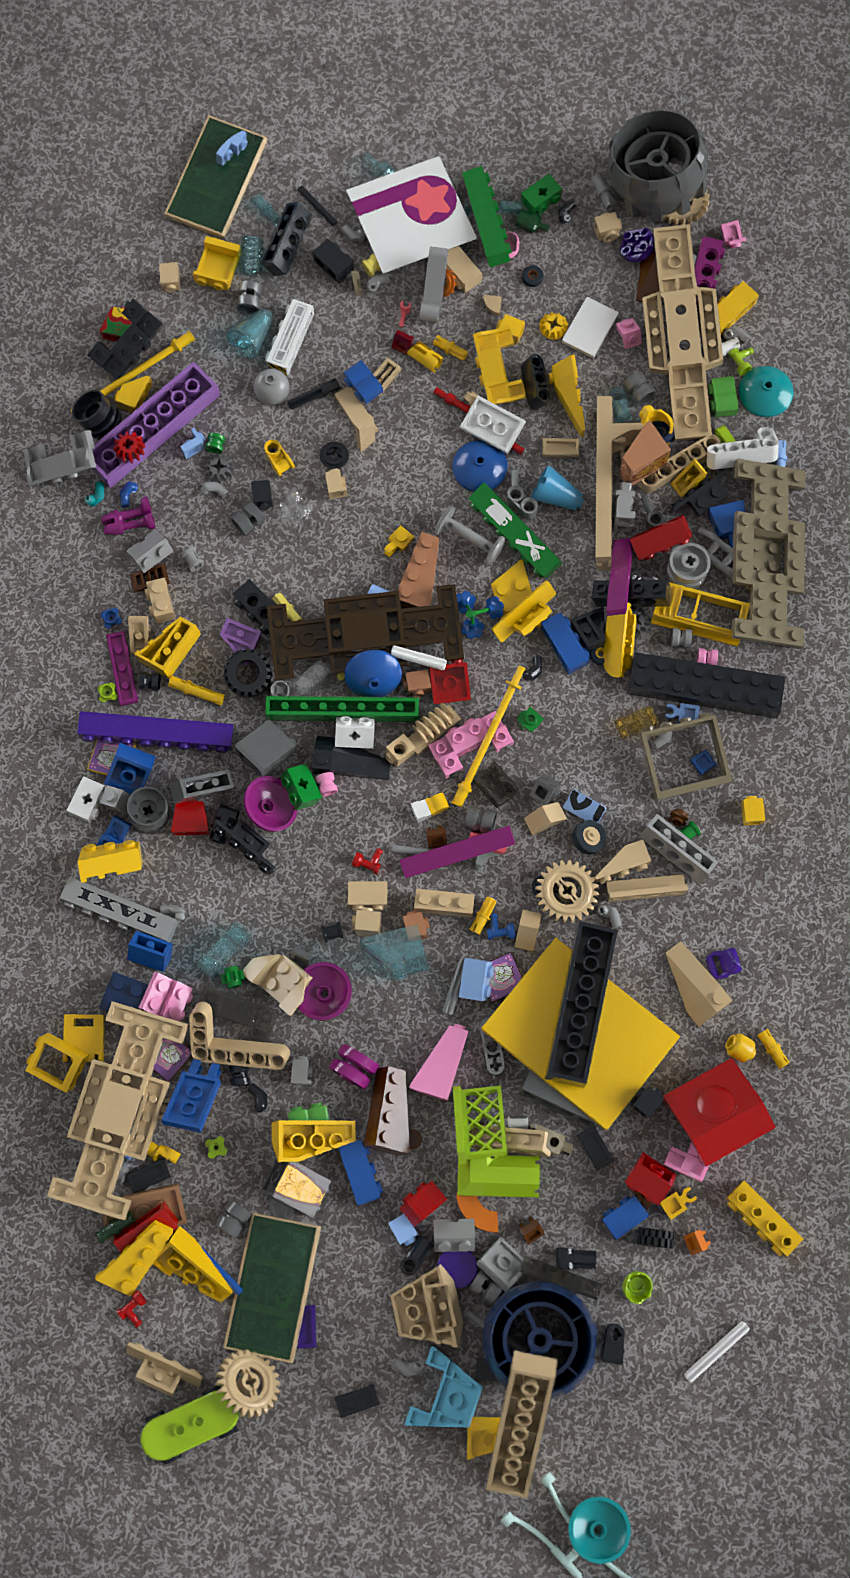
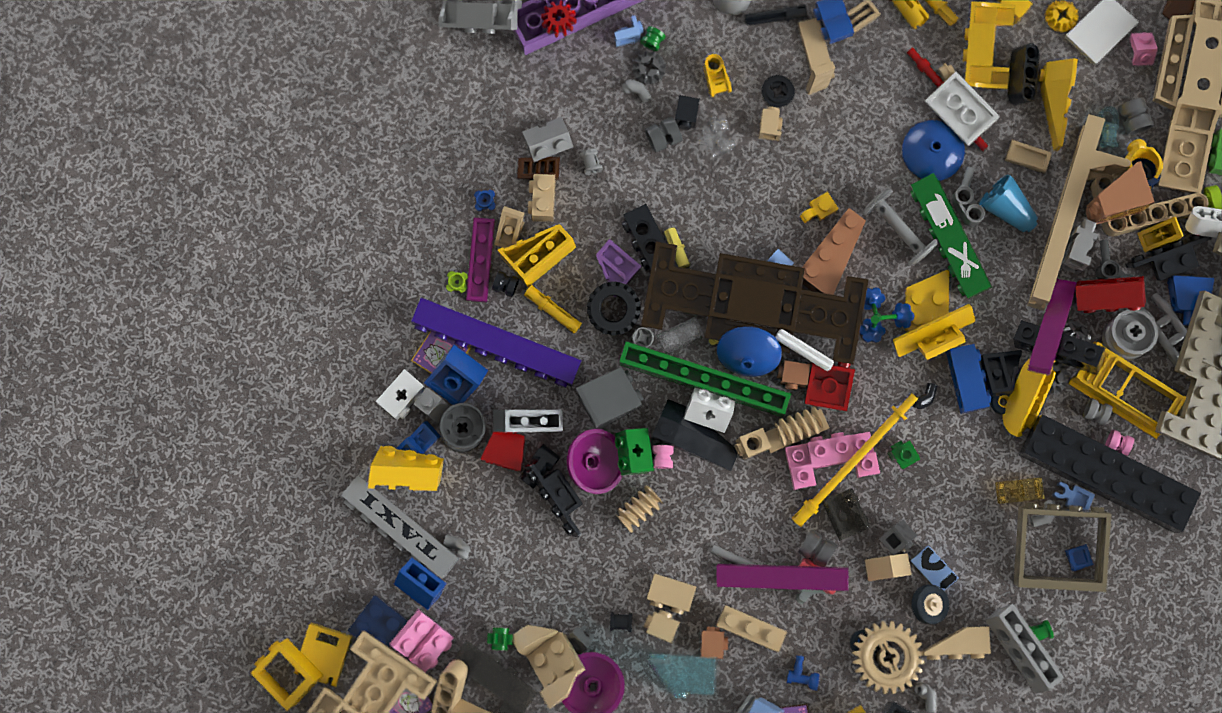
camera: 15 degrees right, 5 degrees up
teal arm [85,482,104,507] -> none
magenta piece [101,496,156,535] -> none
blue arm [119,481,138,508] -> none
clear light blue arch [196,921,253,980] -> none
red piece [351,848,383,875] -> none
leg [411,793,449,823] -> none
reddish brown tile [426,825,447,849] -> none
yellow axle [469,897,496,935] -> none
tan slope [514,910,542,952] -> none
tan fence [606,874,688,902] -> none
reddish brown plate [668,809,689,826] -> none
yellow brick [741,796,765,826] -> none
none -> tan piece [616,485,663,533]

